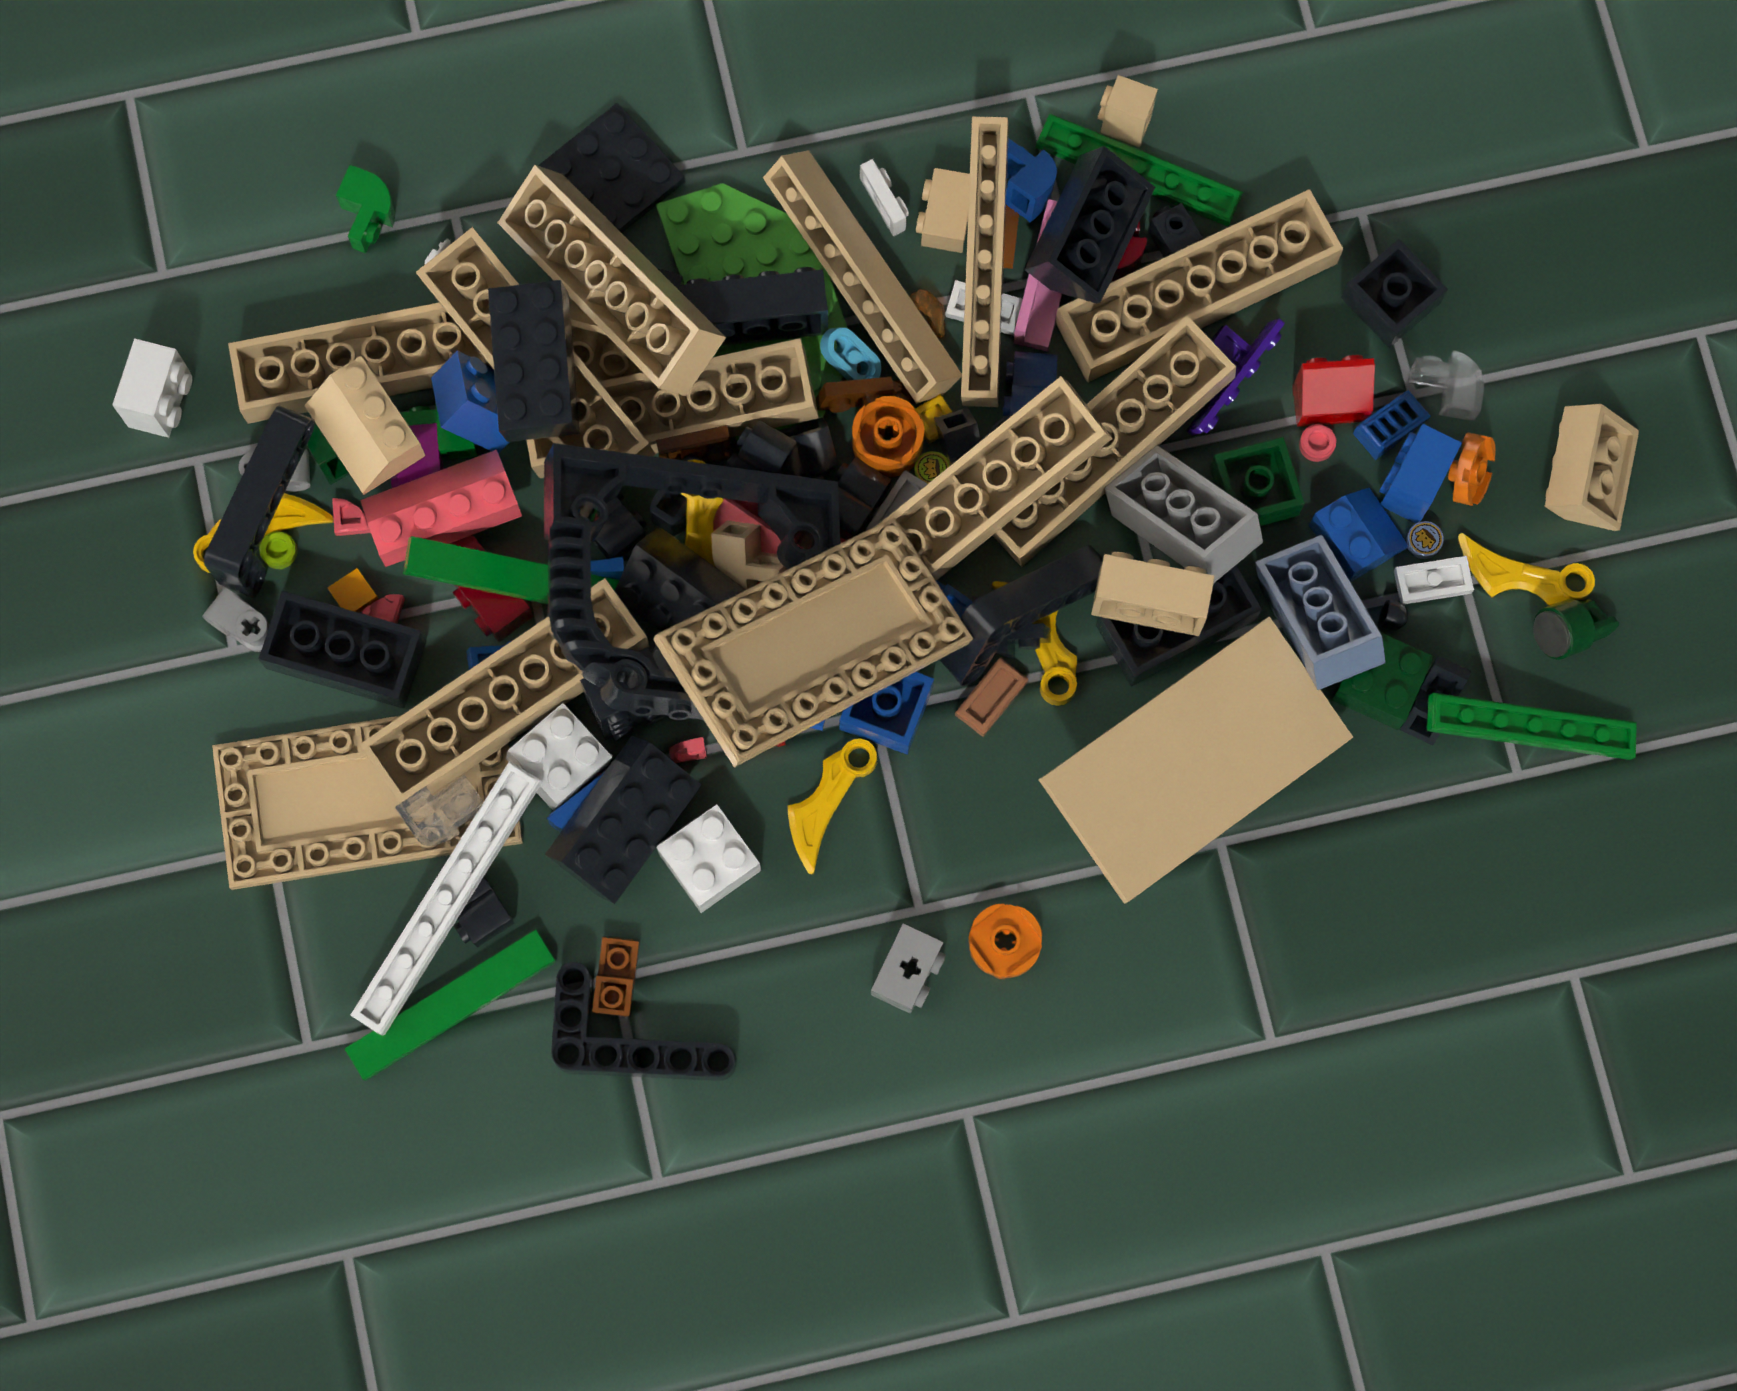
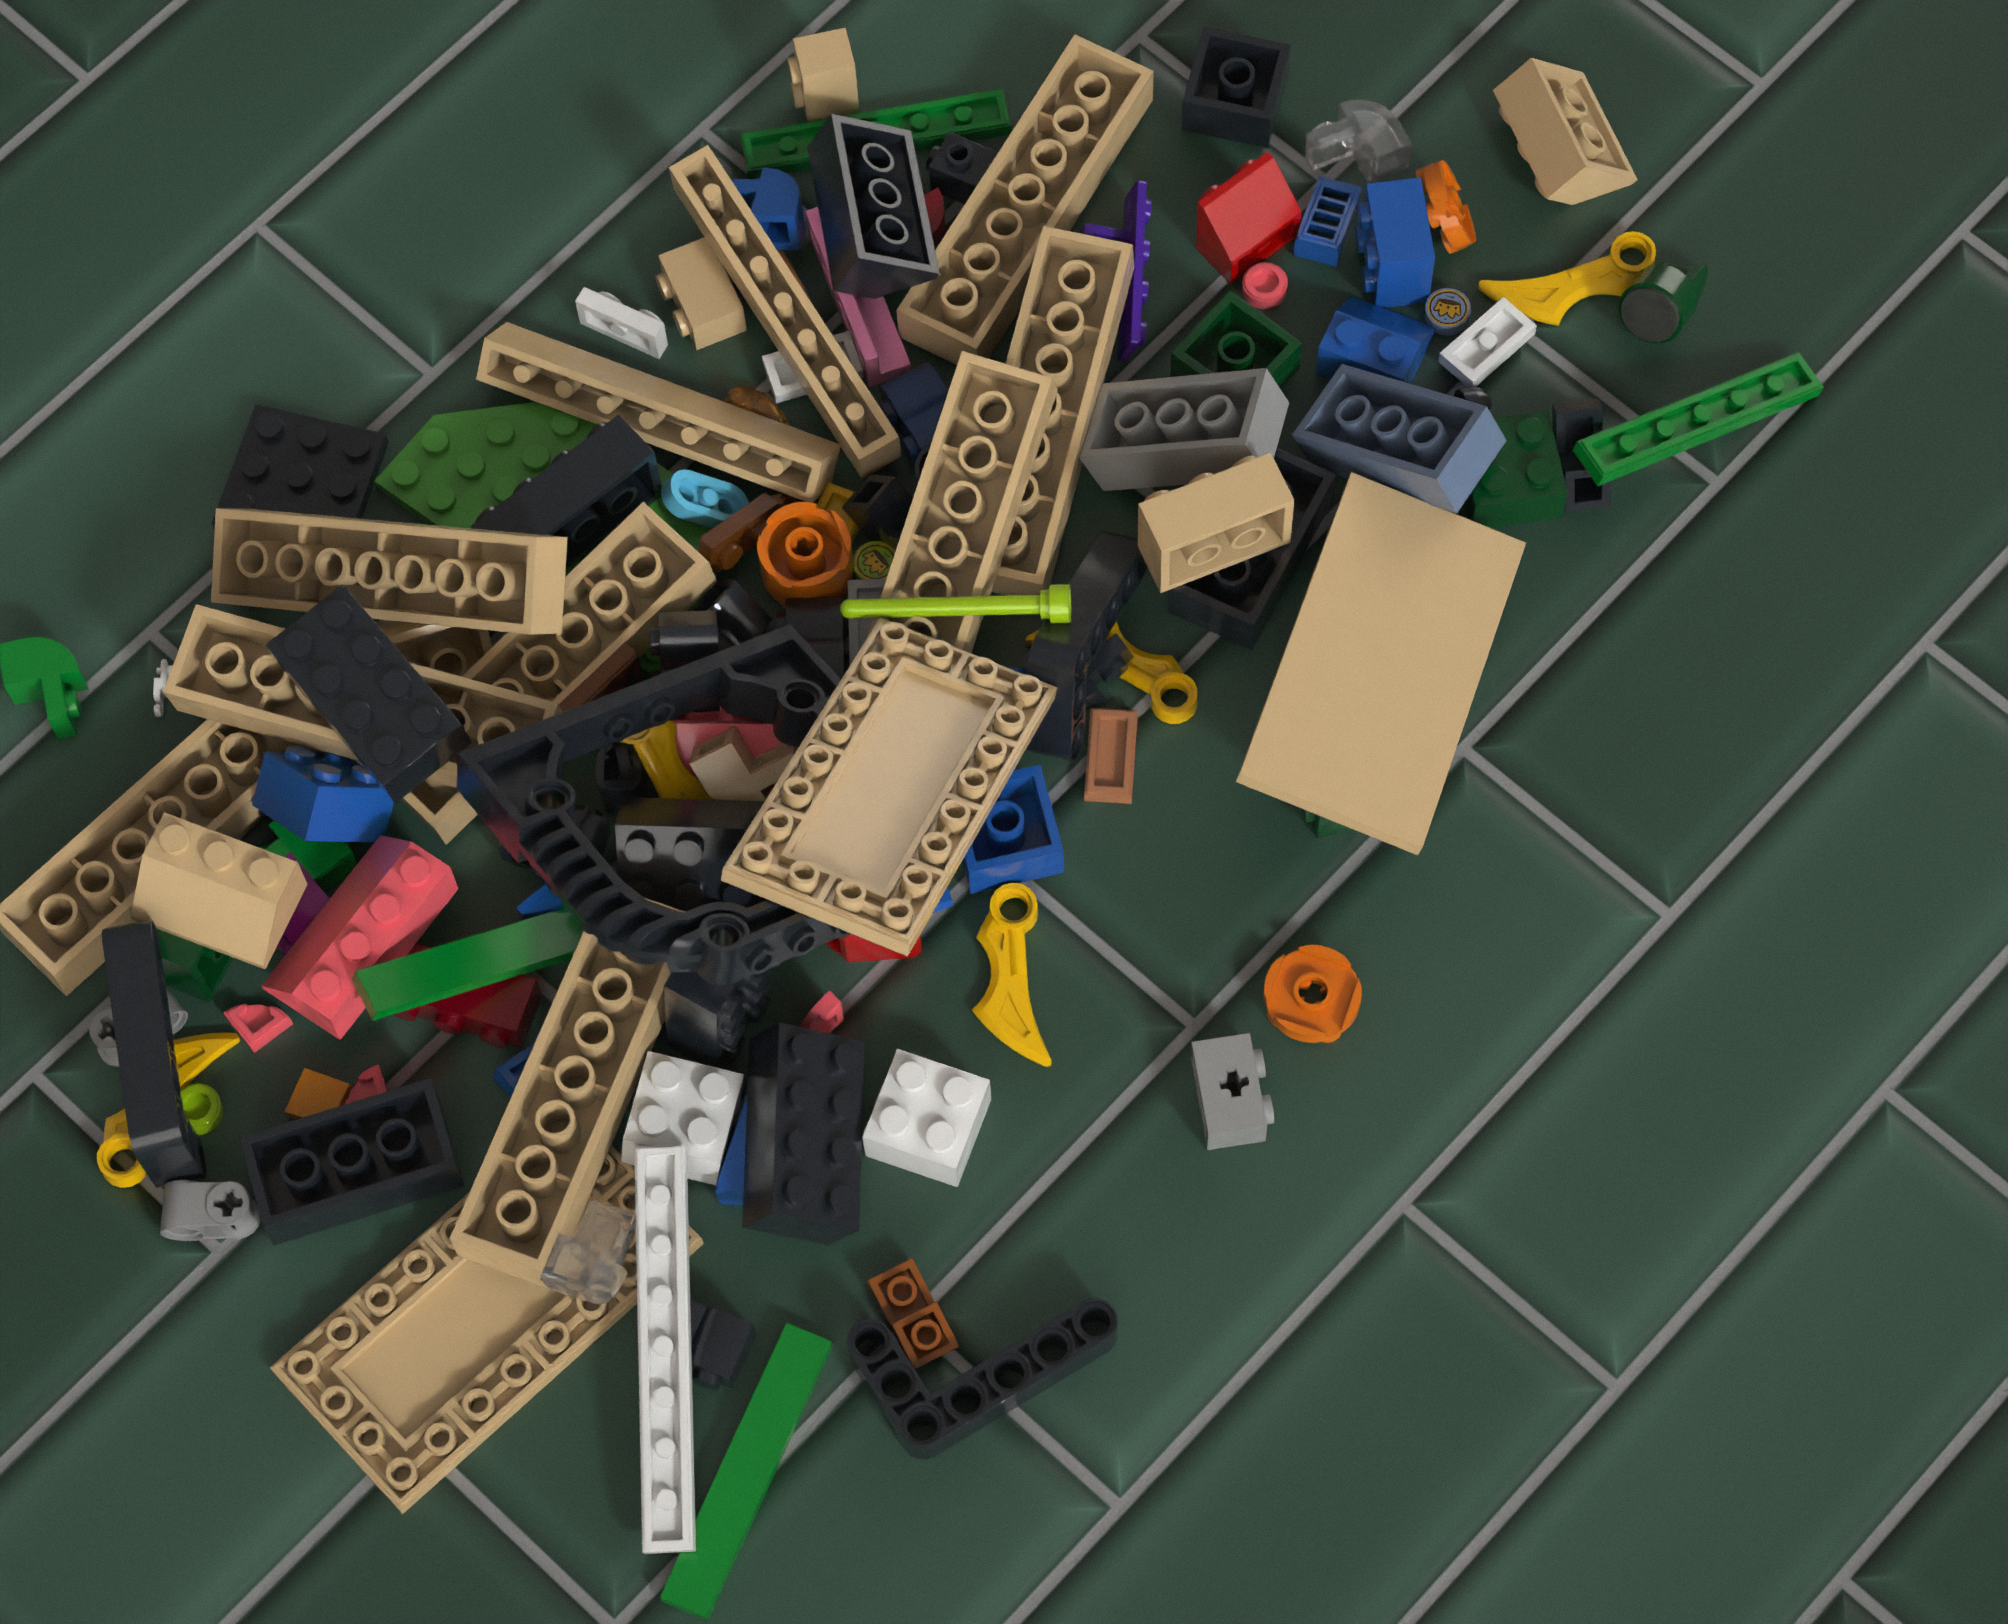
camera: 30 degrees left, 10 degrees down
none -> lime piece [840,584,1071,623]

